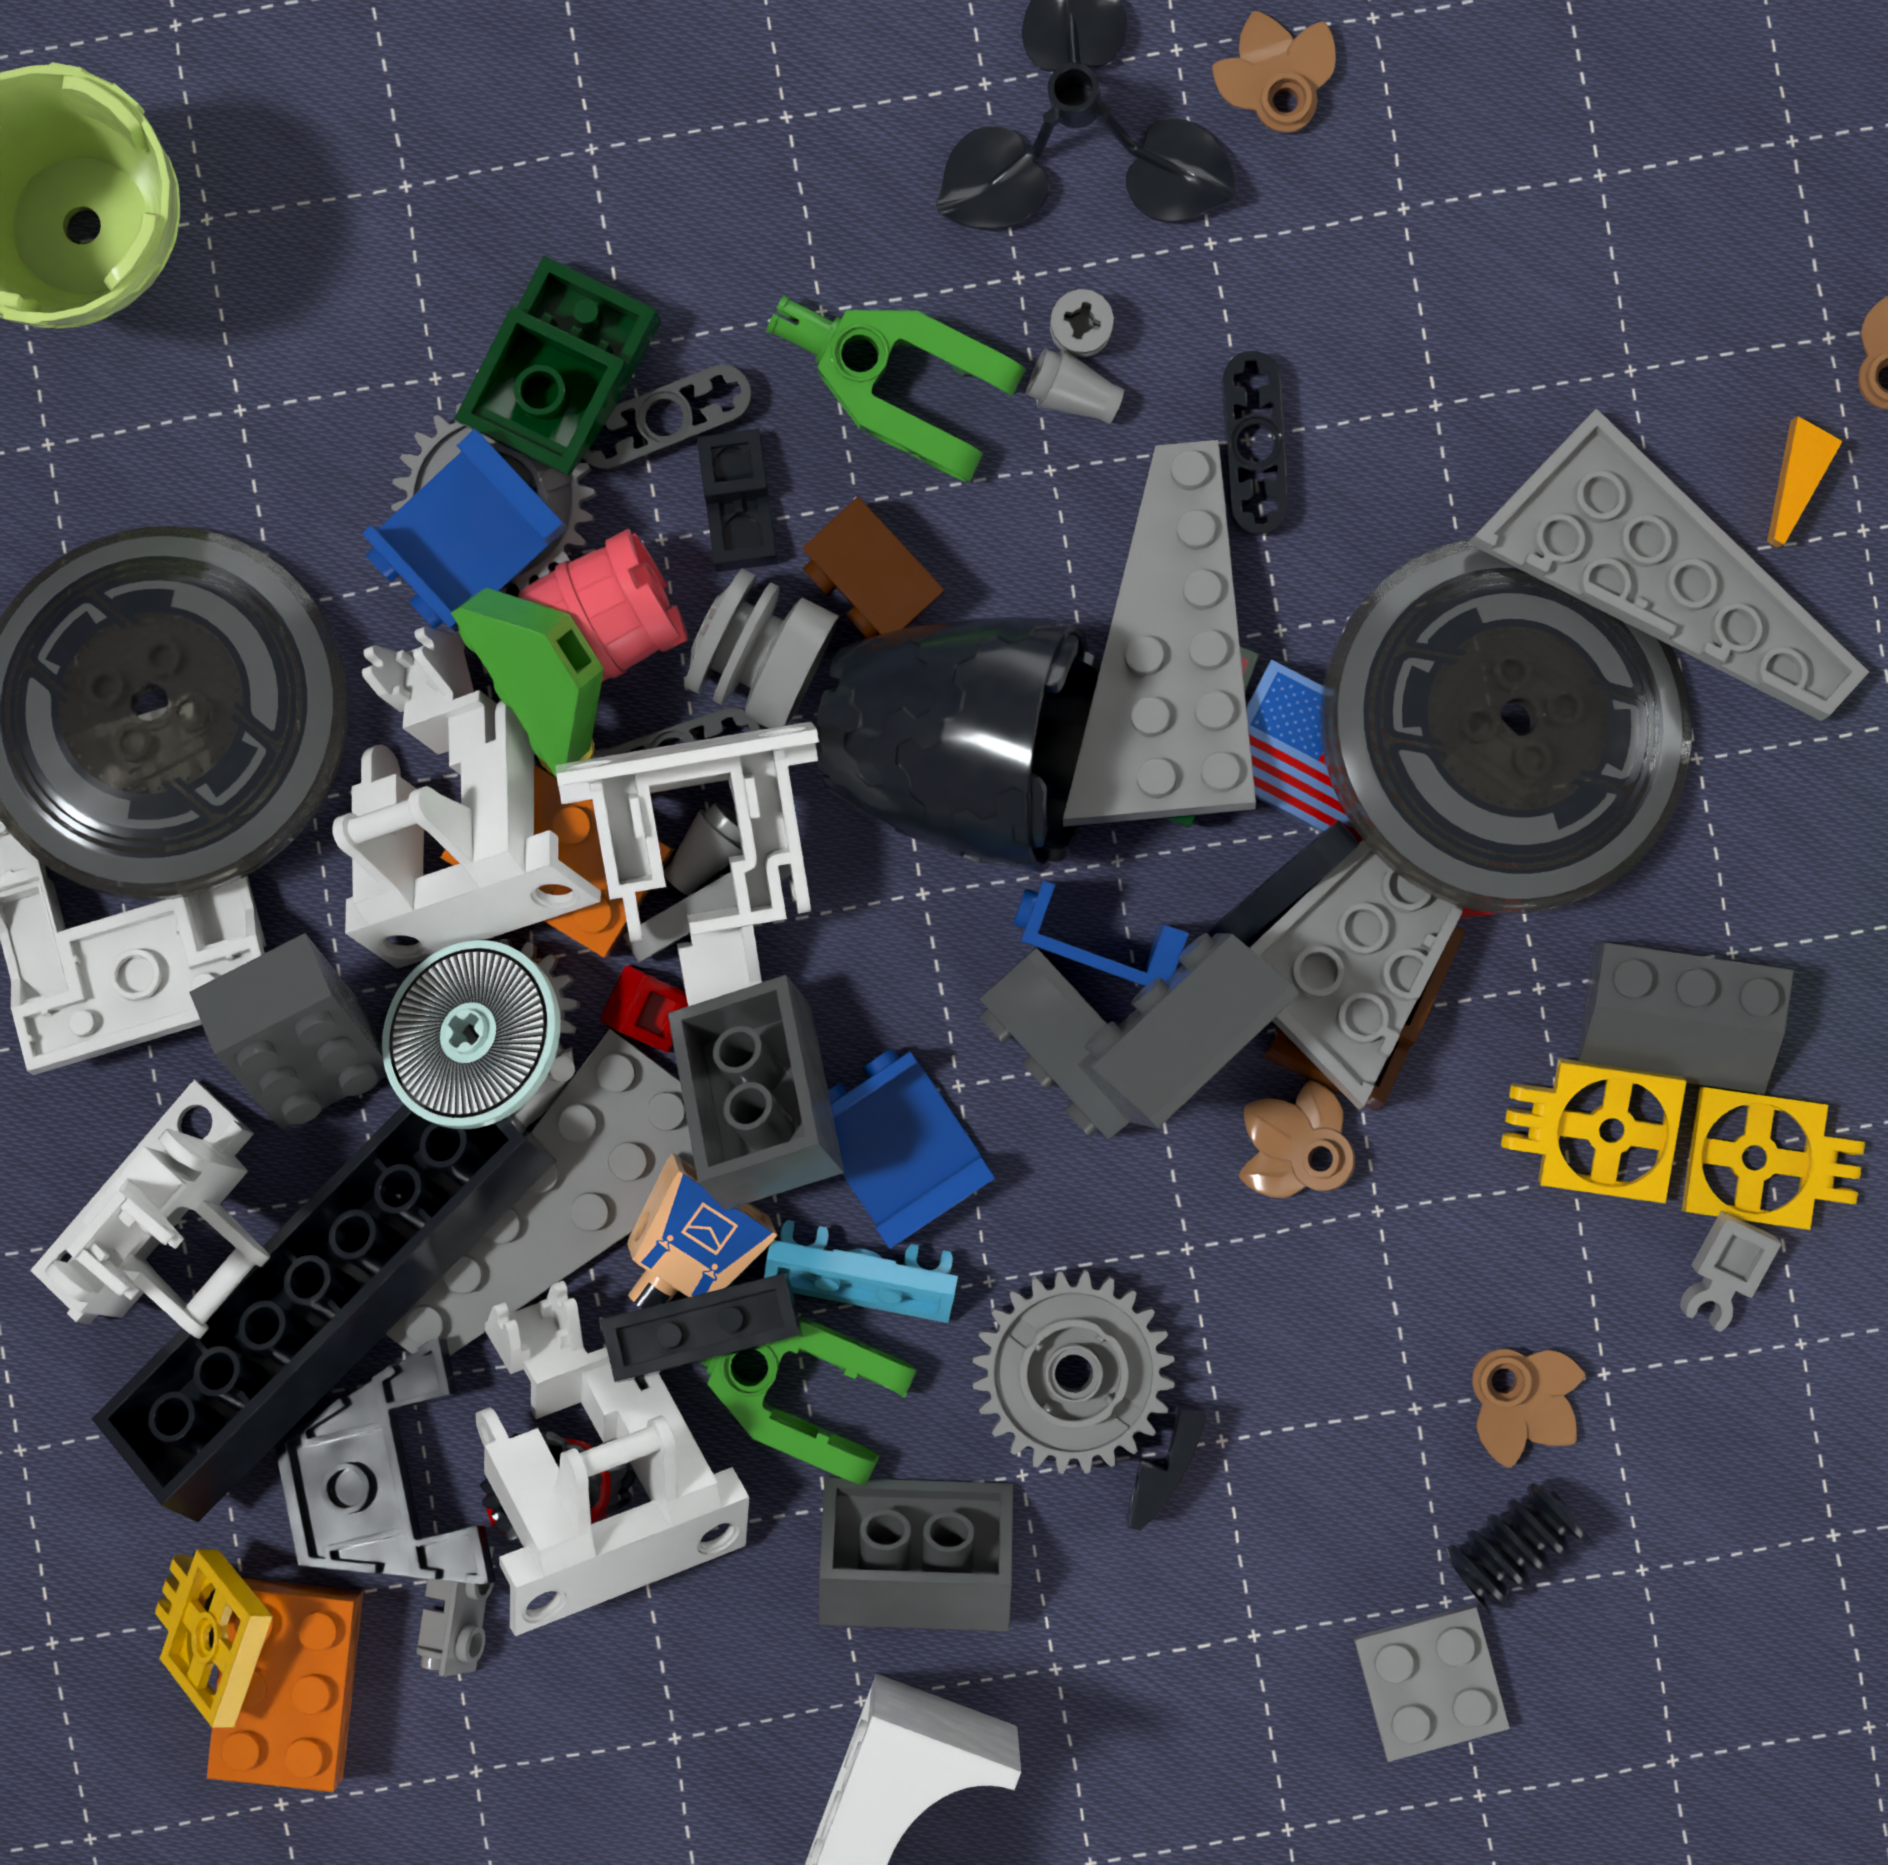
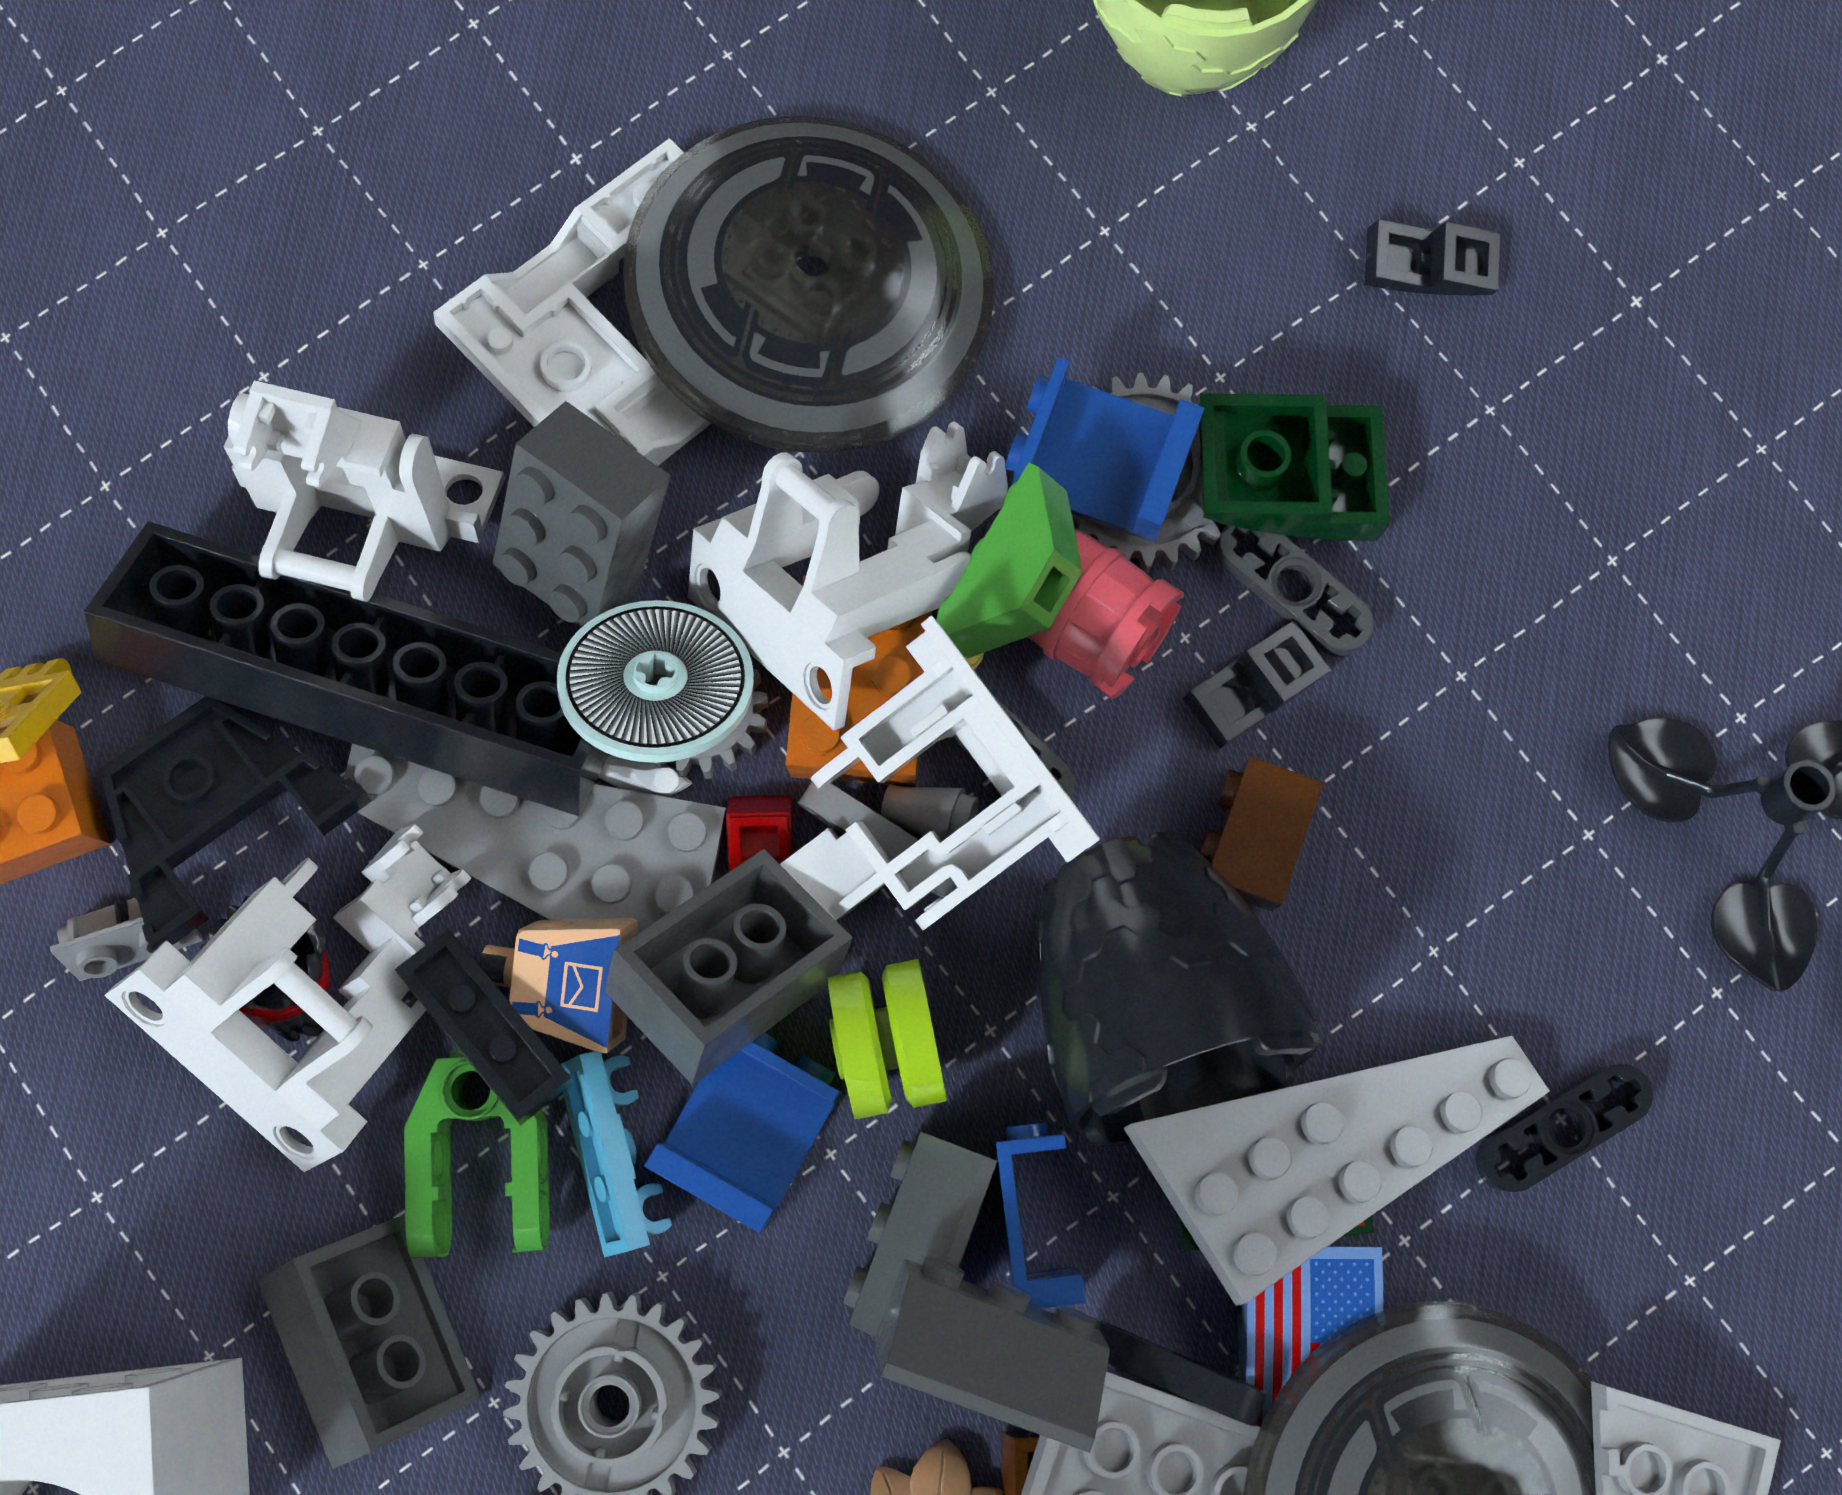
camera: 60 degrees right, 10 degrees down
light grey wheel [684,568,840,729] -> none
bright green piece [766,295,1026,483] -> none
light grey cone [1026,348,1124,424] -> none
light grey wheel [1050,289,1114,358] -> none
none -> lime wheel [827,959,947,1120]
none -> black slope [1364,219,1501,296]

